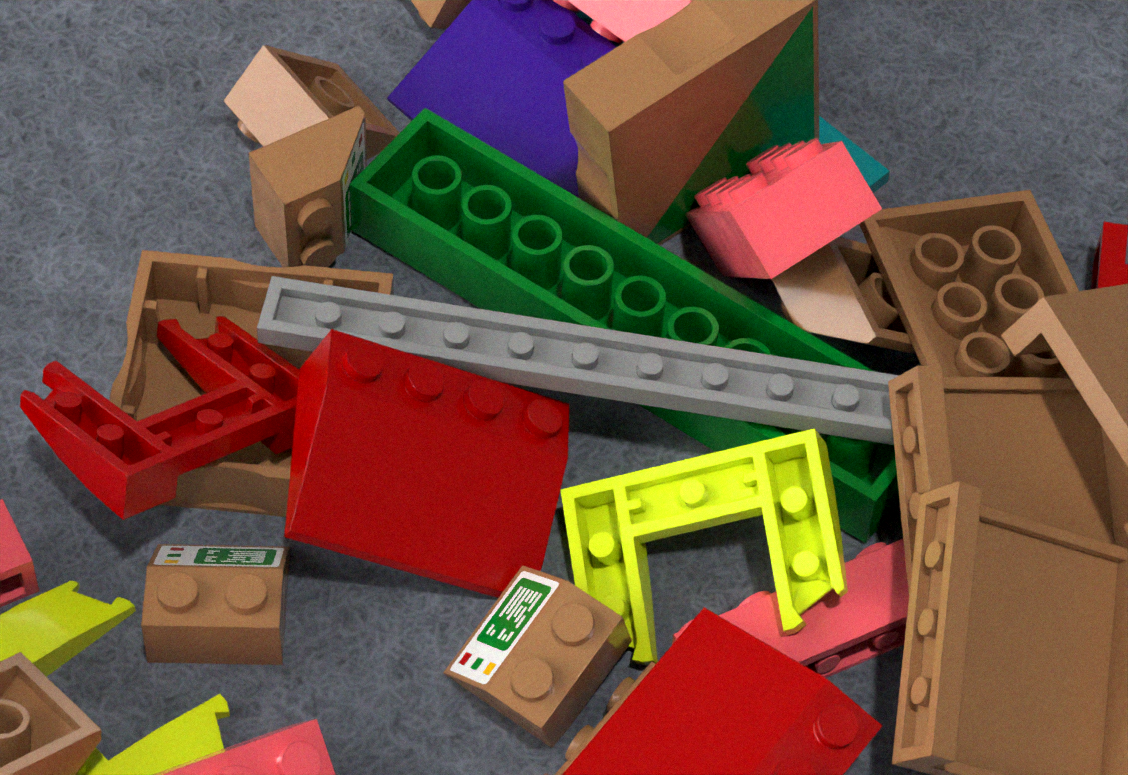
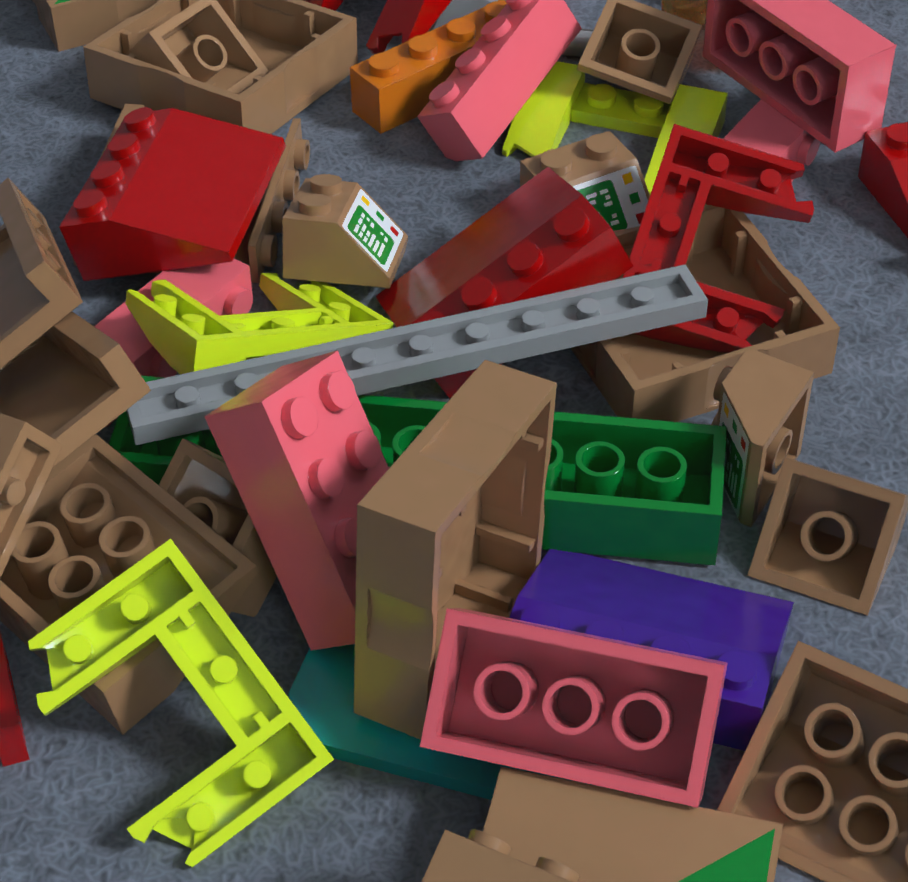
camera: 155 degrees right, 10 degrees down
none -> neon yellow wedge [28,538,334,867]

